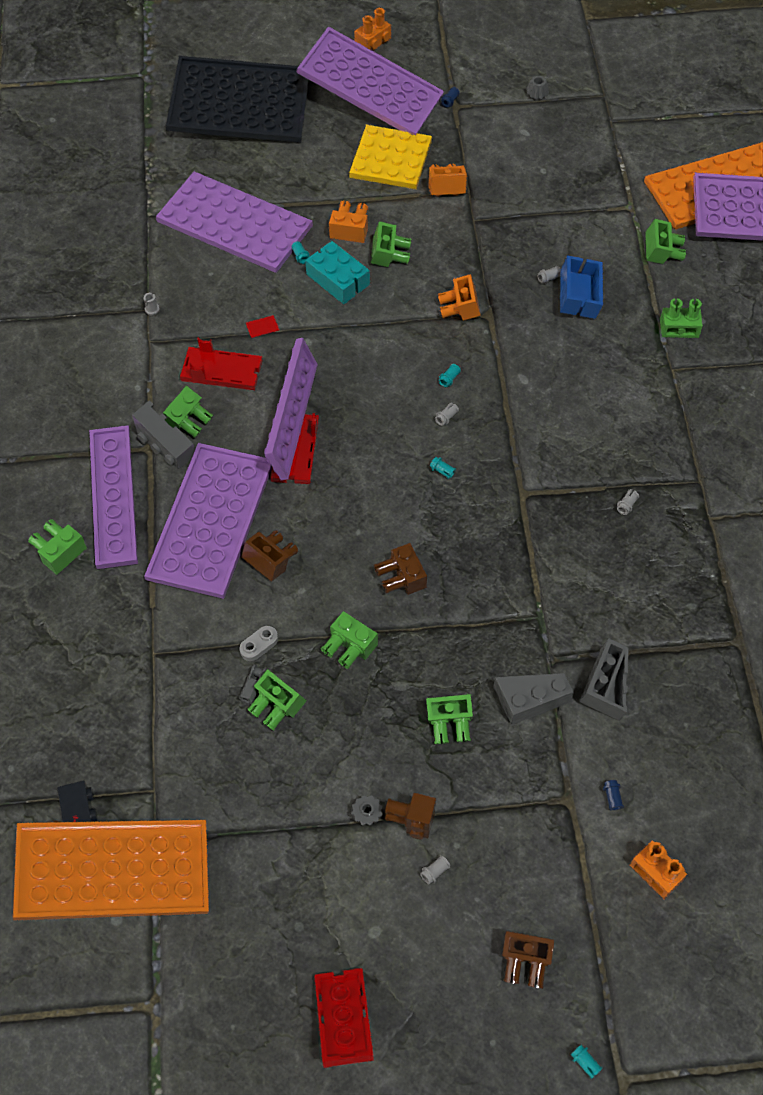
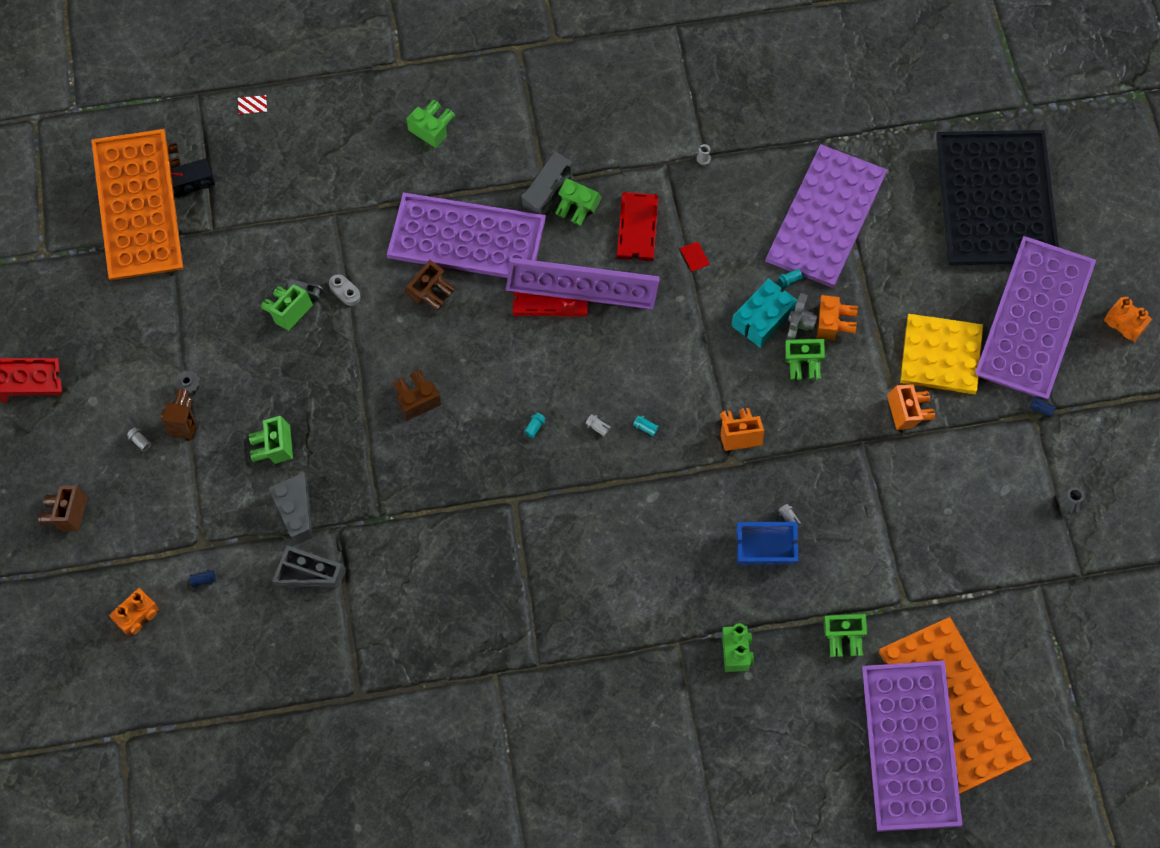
camera: 85 degrees right, 5 degrees up
medium lavender plate [89,426,138,569] -> none
bright green brick [321,611,378,669] -> none
light grey pin [617,489,639,515] -> none
none -> flat silver plant [787,293,817,340]

